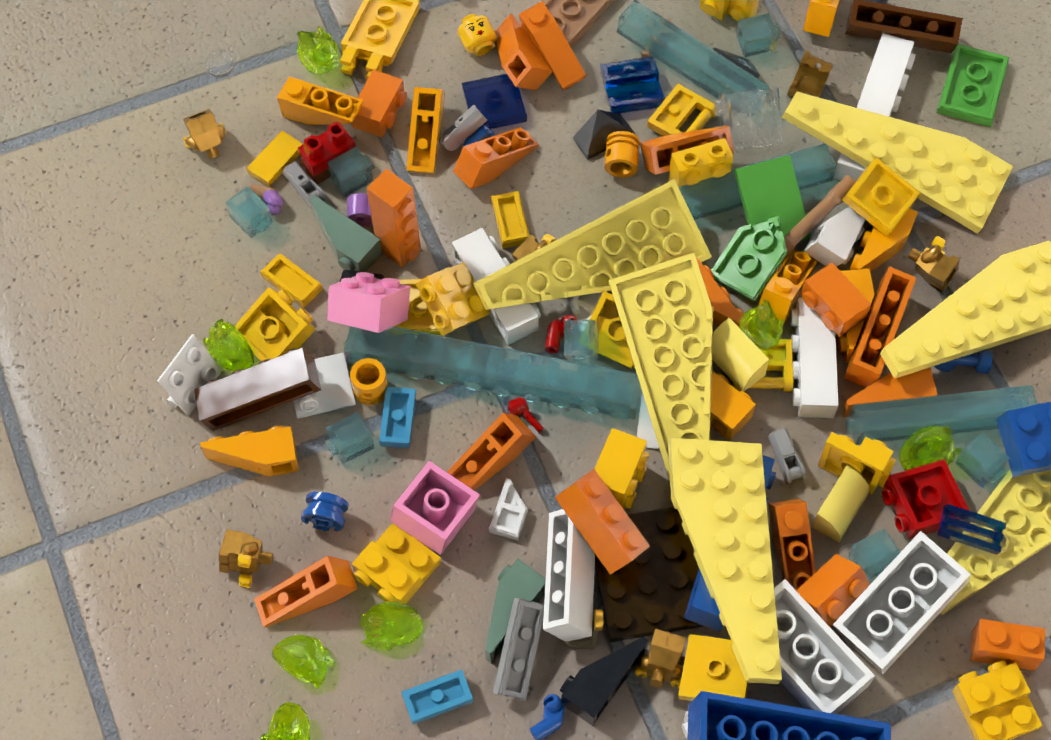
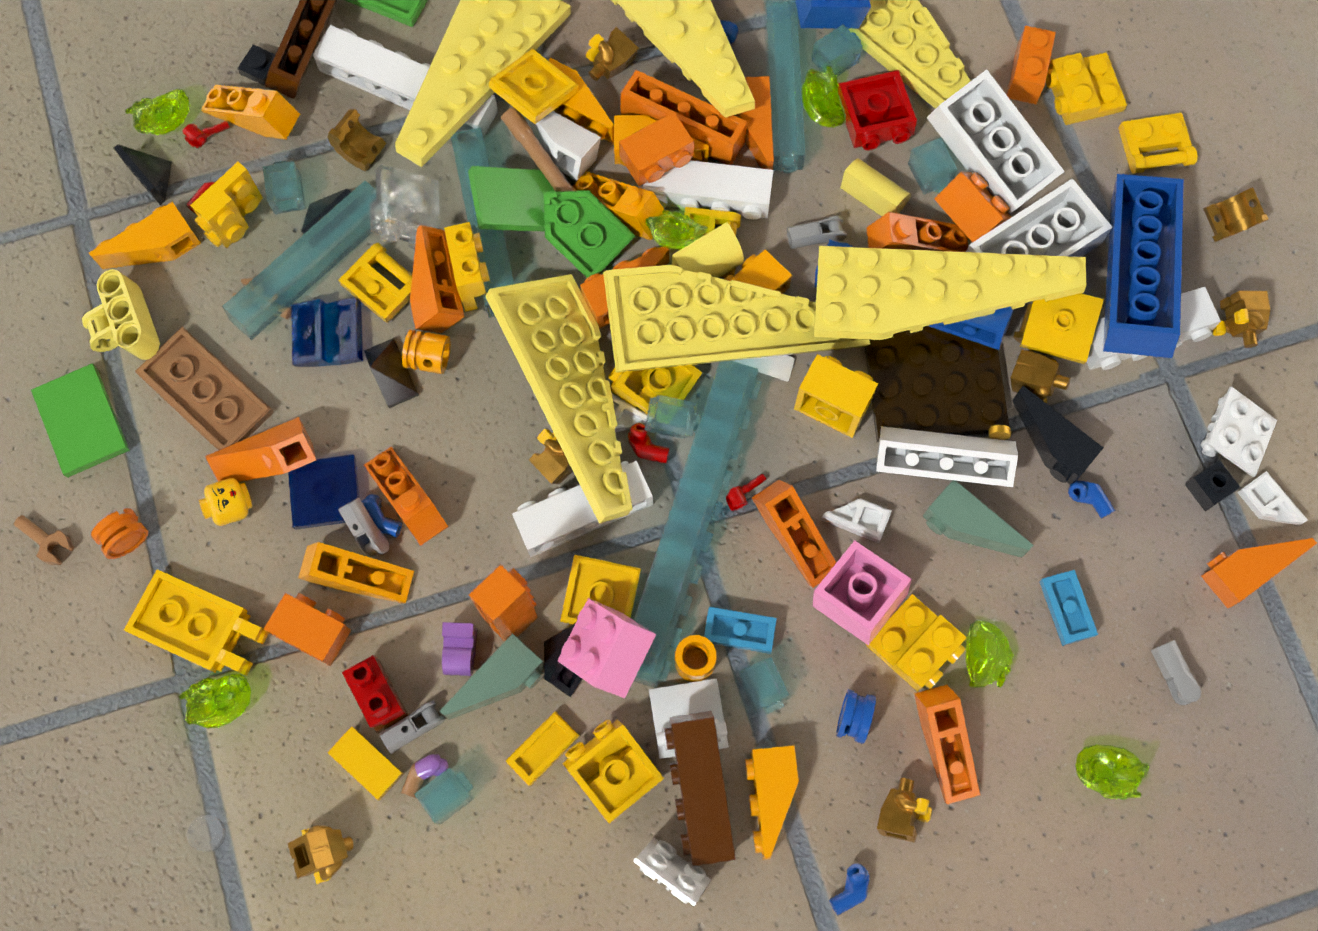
camera: 85 degrees left, 10 degrees up
clear neon green hat [203,319,254,372] -> none
clear neon green hat [272,635,335,689] -> none
light orange slope [277,76,364,125] -> none
clear light blue brick [327,147,374,197] -> none
yellow plate [416,261,491,336] -> none
yellow tile [491,191,529,249] -> none
light grey tile [493,598,544,701] -> none
orange slope [519,1,586,91] -> none
orange brick [555,469,650,575] -> none
yellow plate [818,432,897,494] -> none
clear blue tile [937,504,1006,555] -> none
none -> blue arm [829,863,870,916]

